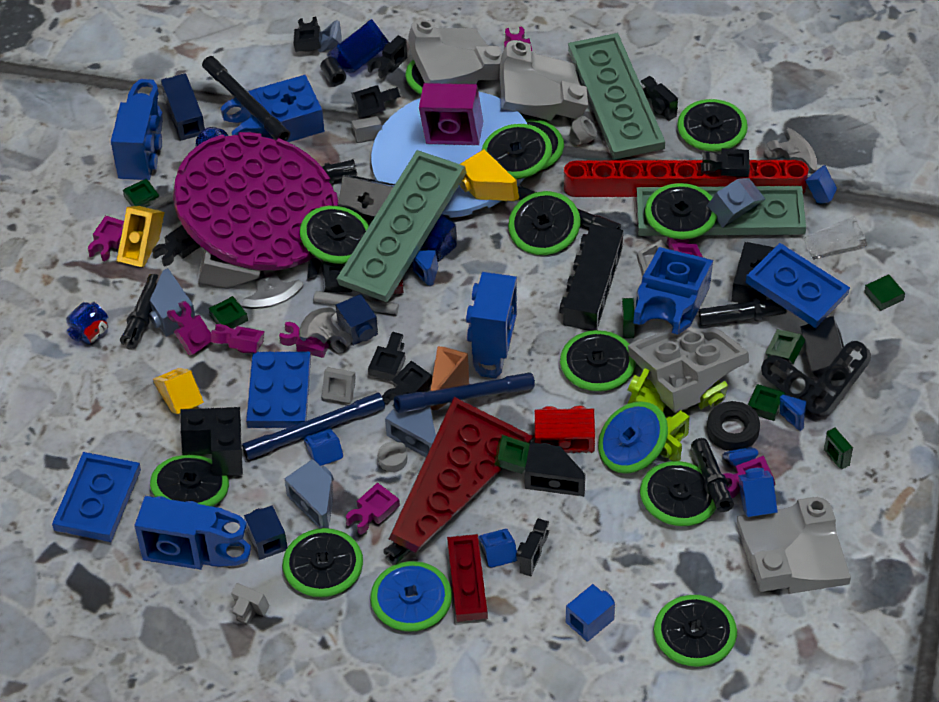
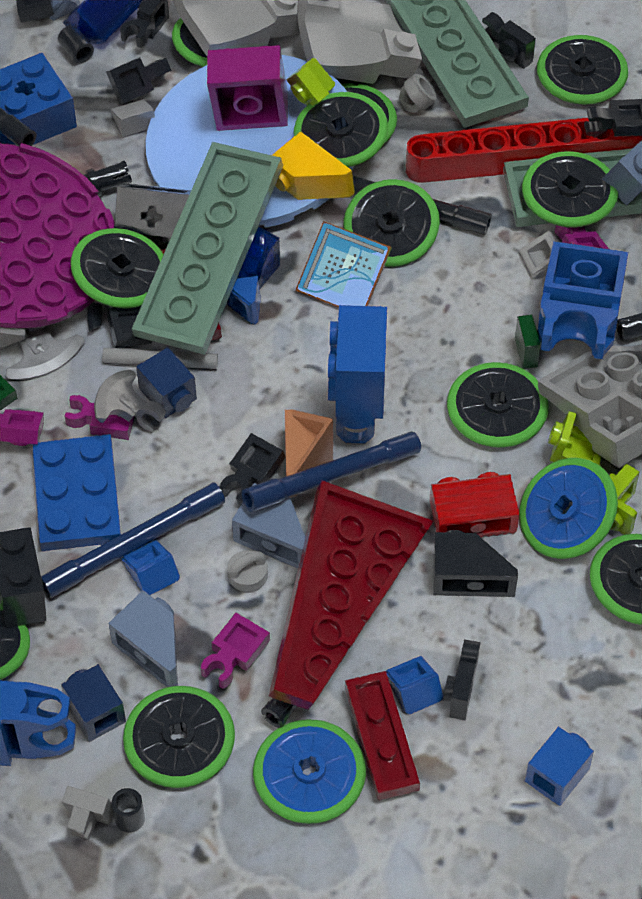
camera: 10 degrees left, 5 degrees up
light grey tile [322,367,356,403] -> none
black plate [368,332,406,381] -> none
dark green tile [494,435,530,474] -> none
black brick [559,224,624,331] -> none
none -> black hinge [111,788,145,833]
none -> lime bracket [286,58,335,106]
none -> piece [296,221,392,308]

